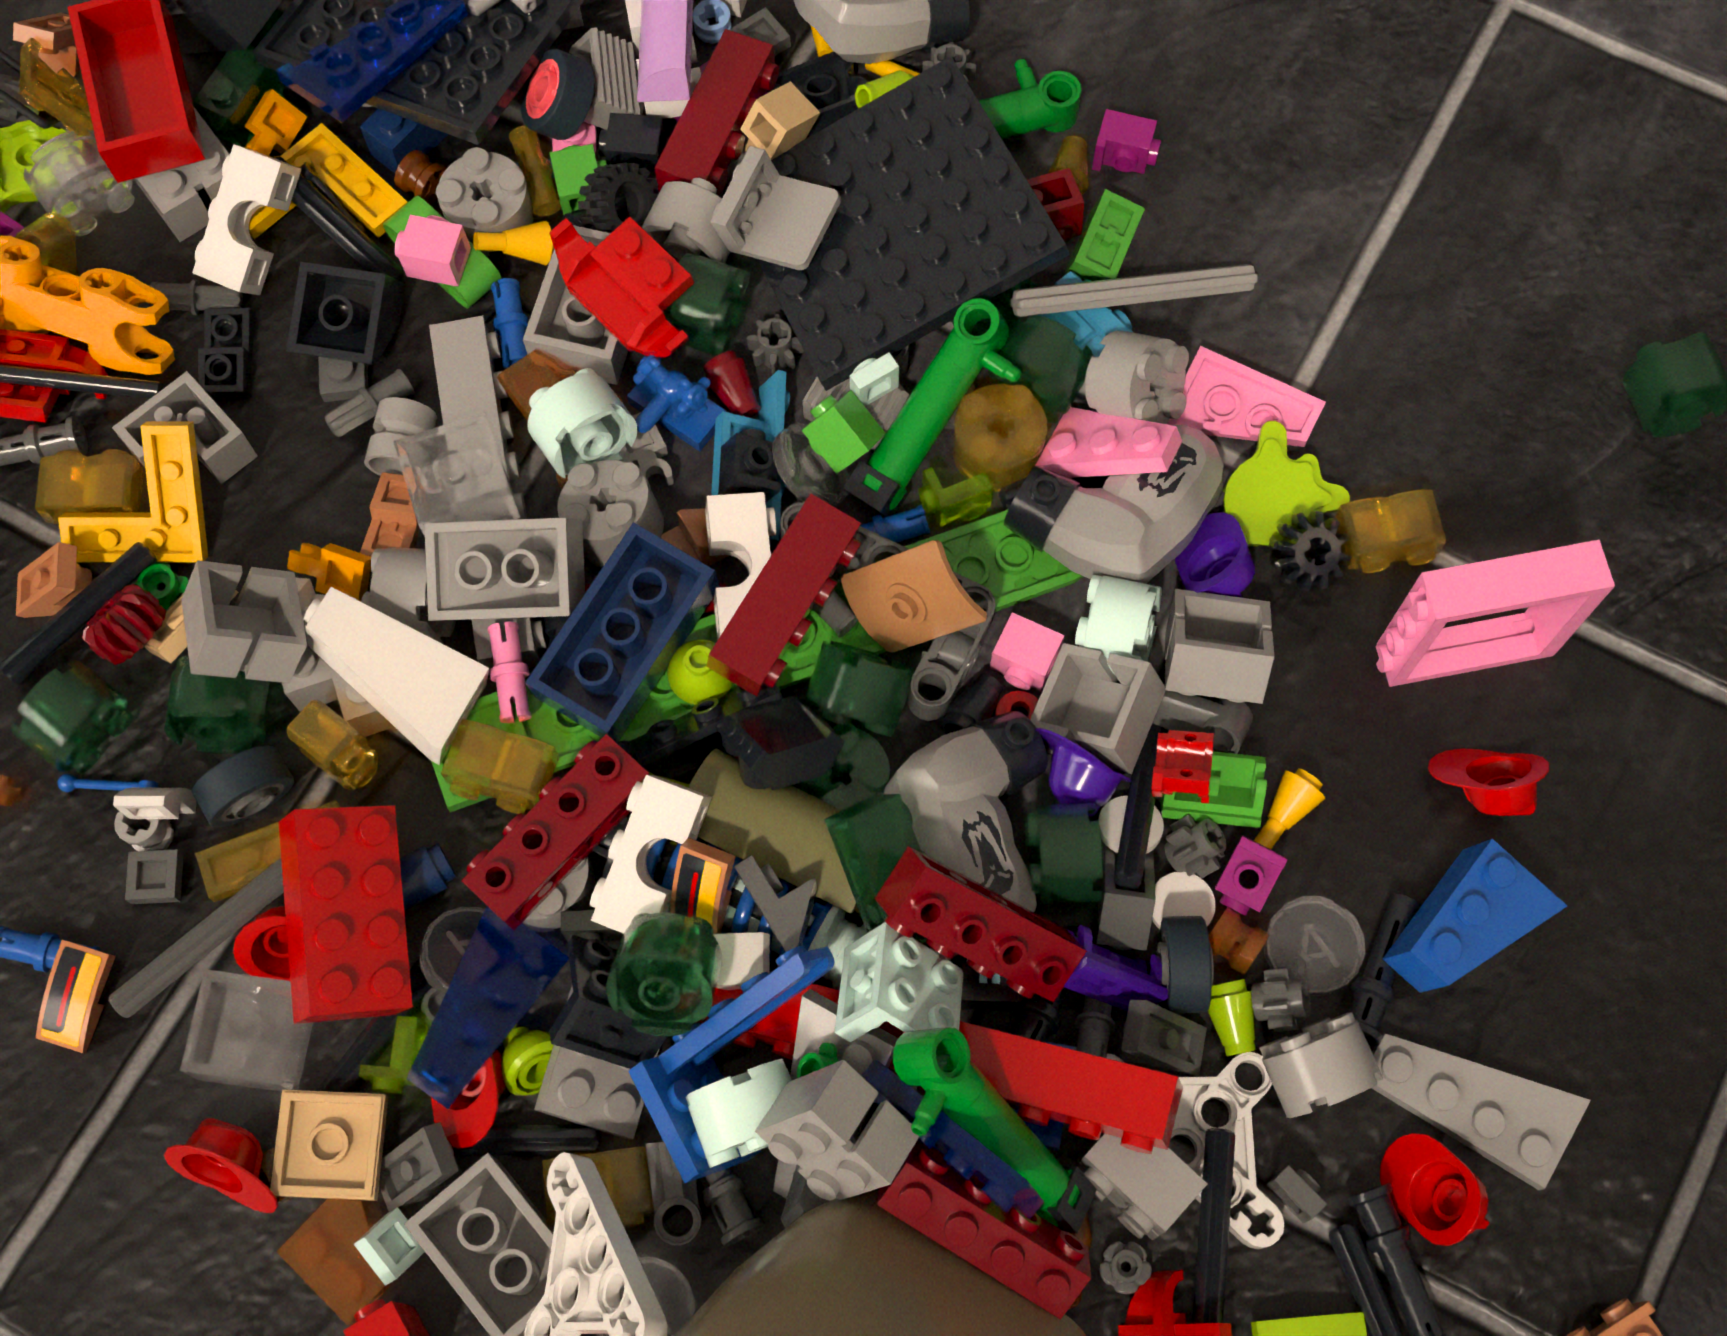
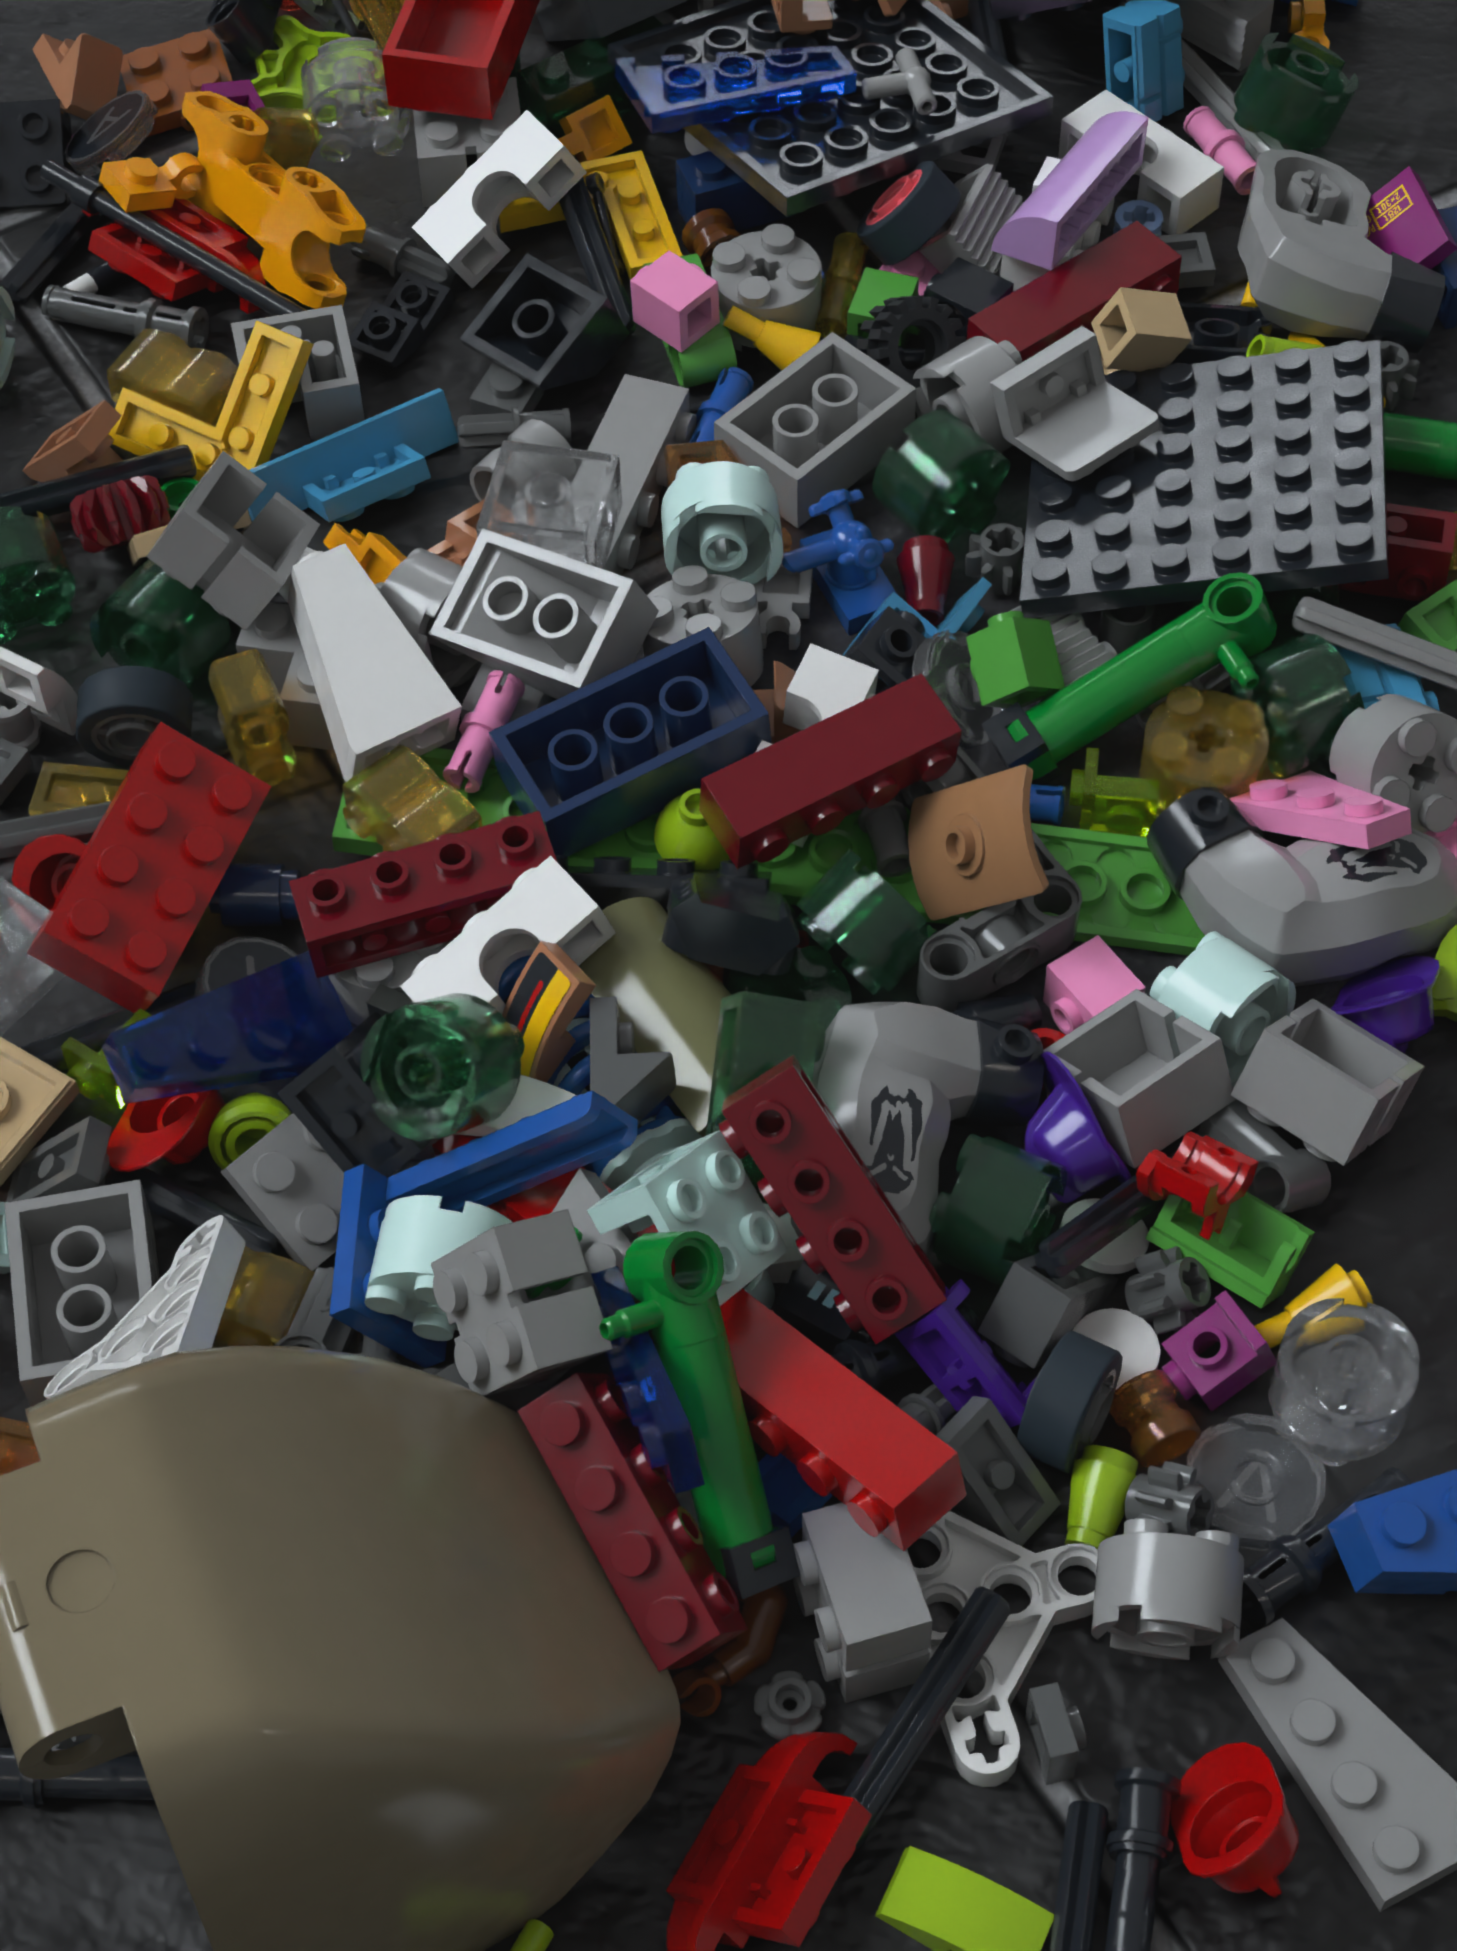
camera: 30 degrees right, 15 degrees down
red plate [549,217,694,357] -> none
light aqua plate [849,352,899,406] -> none
none -> dark azure bracket [248,388,459,522]
none -> clear brick [1268,1298,1420,1466]

